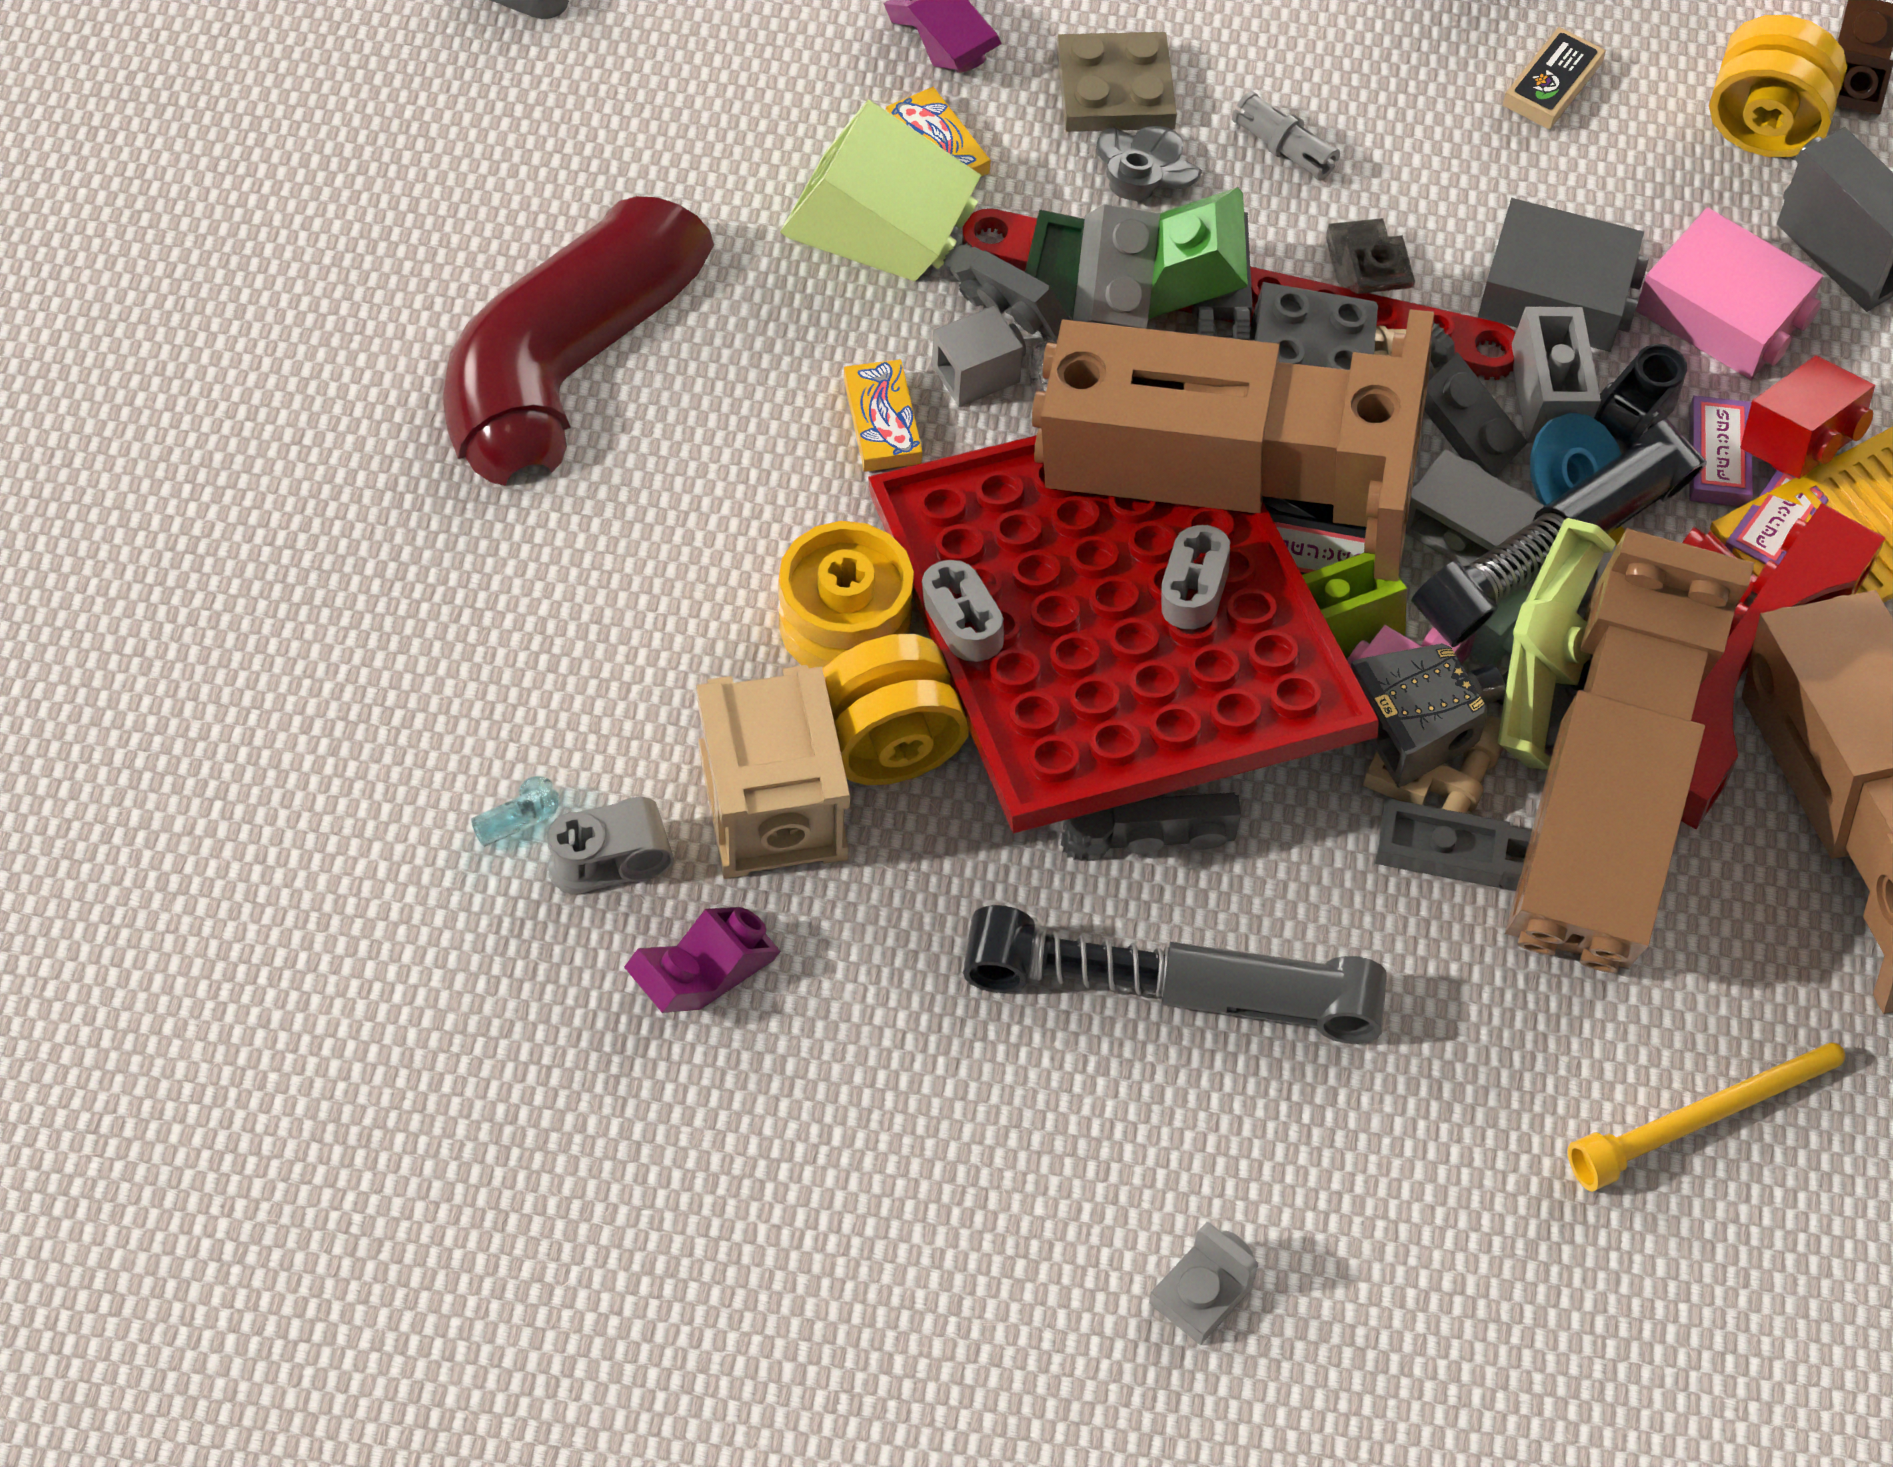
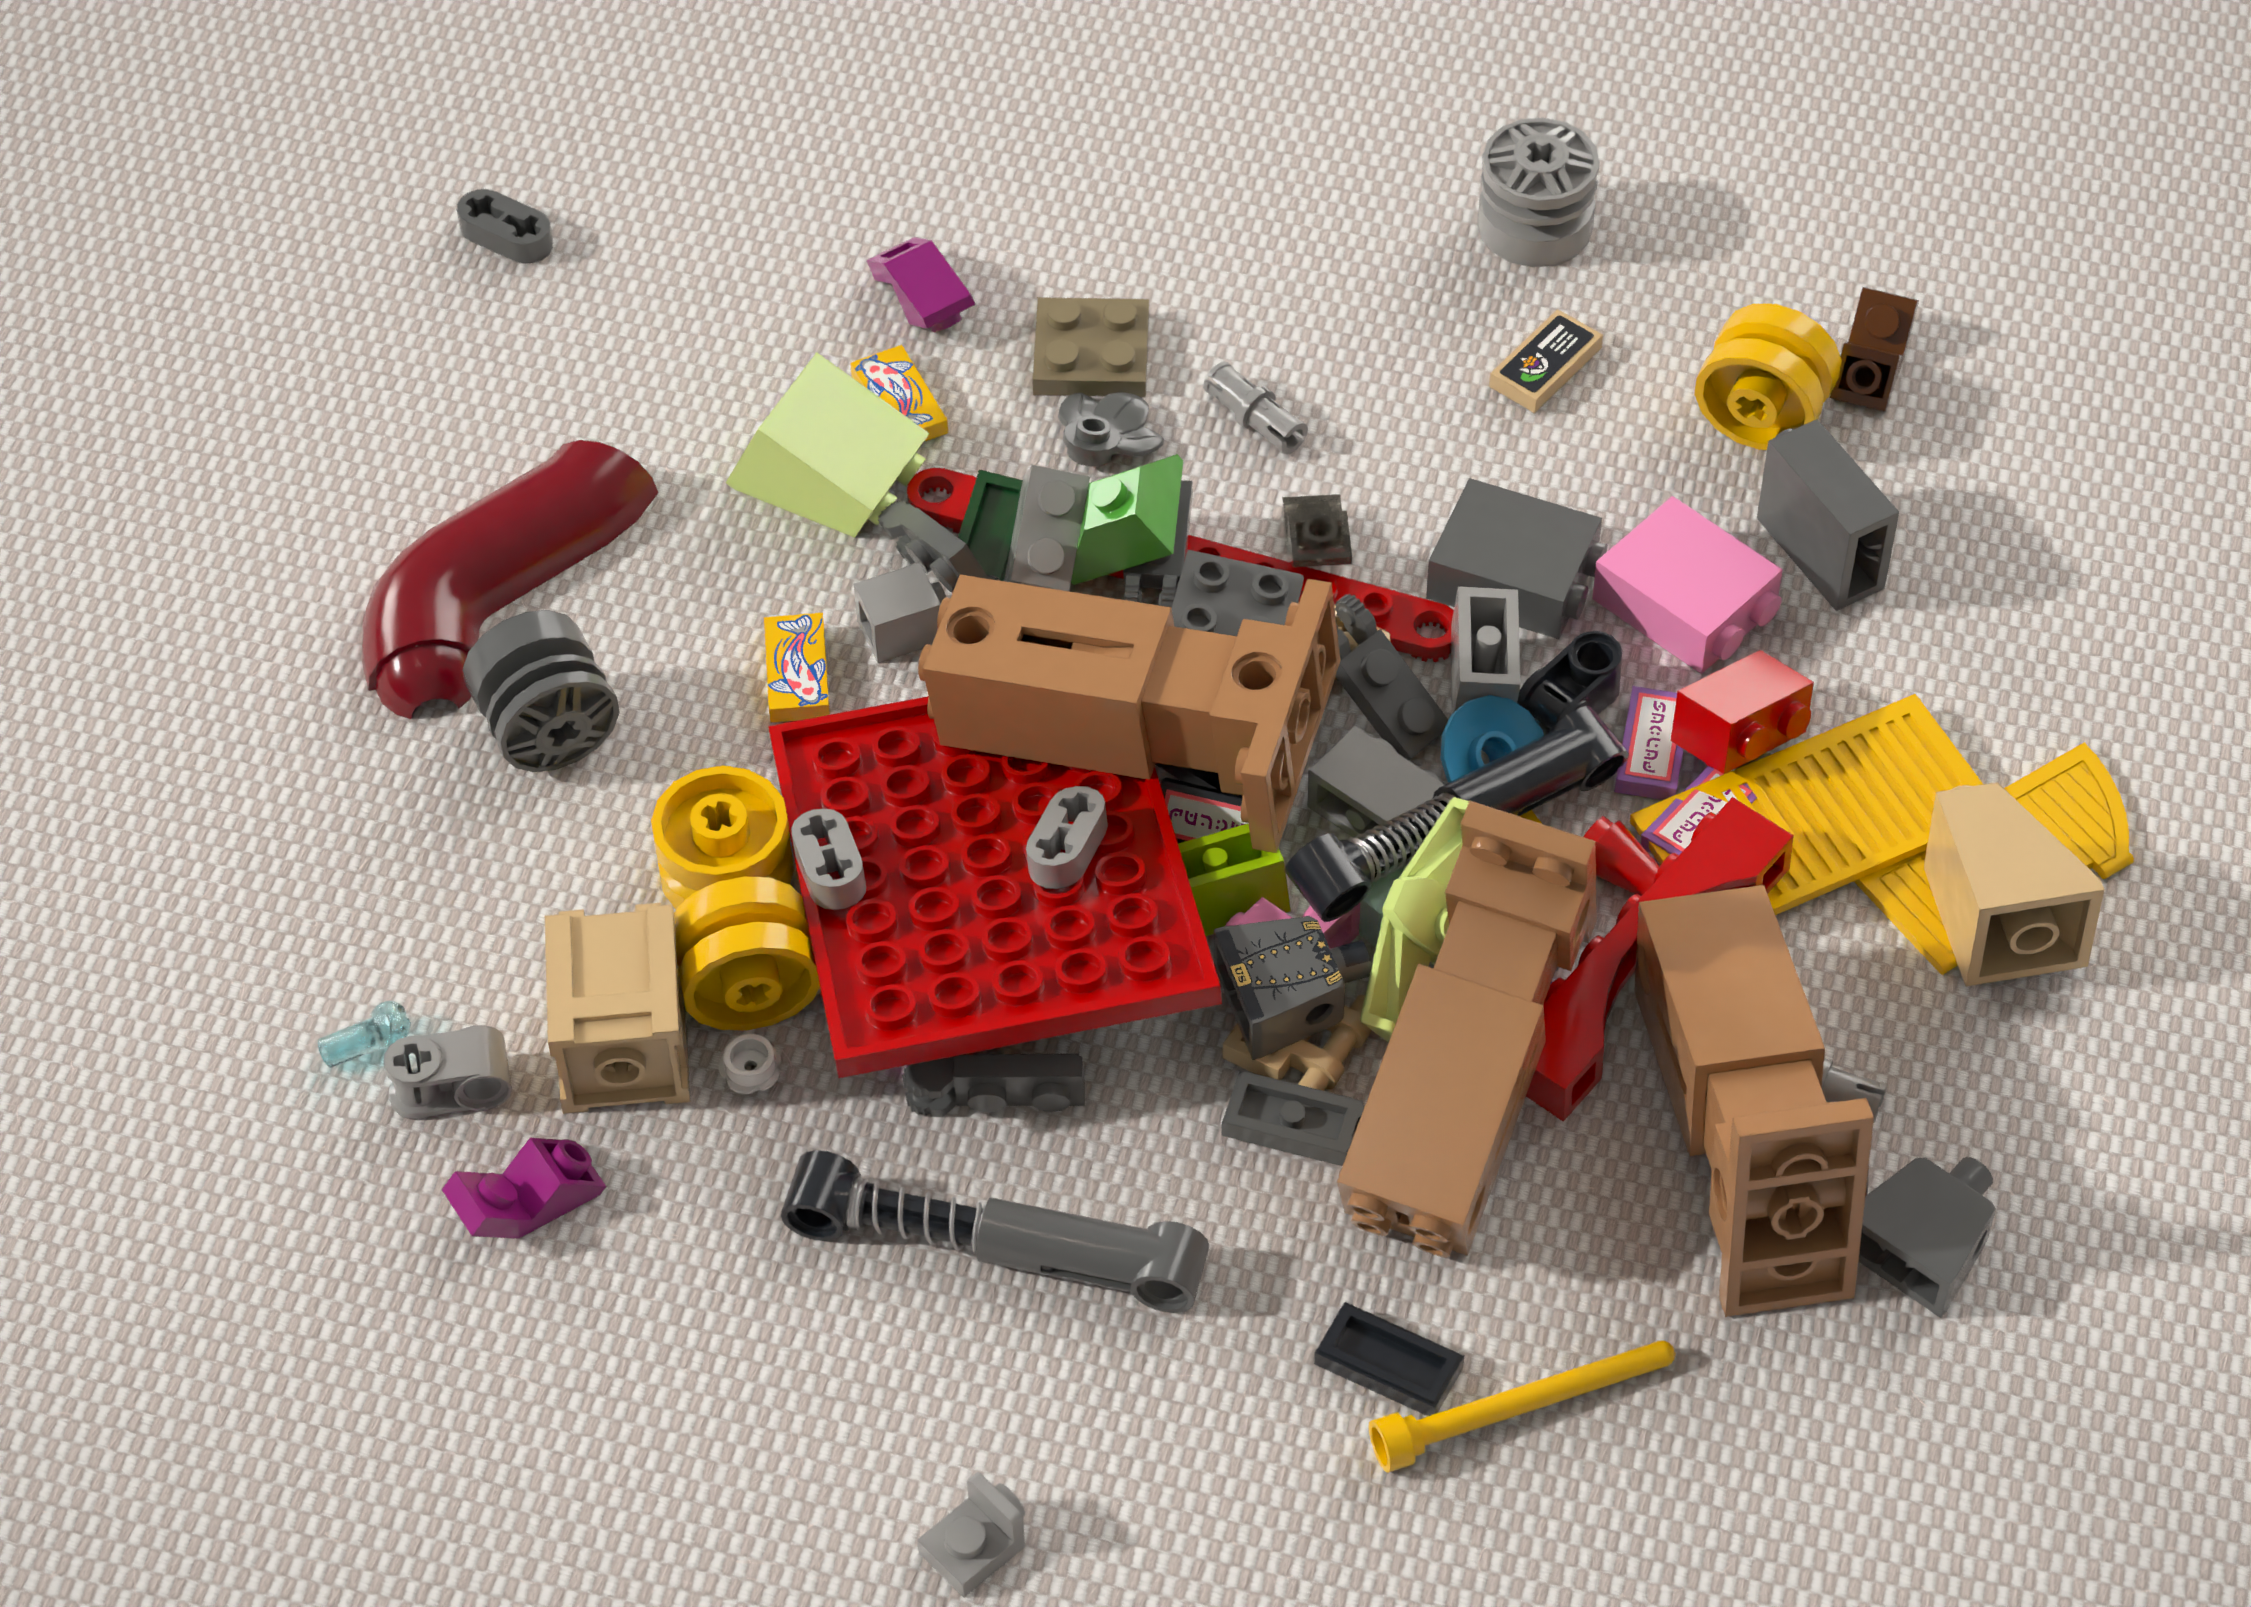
camera: 10 degrees right, 5 degrees down
none -> dark grey wheel [463,610,620,772]
none -> white plate [719,1034,782,1094]
none -> black tile [1314,1302,1464,1416]

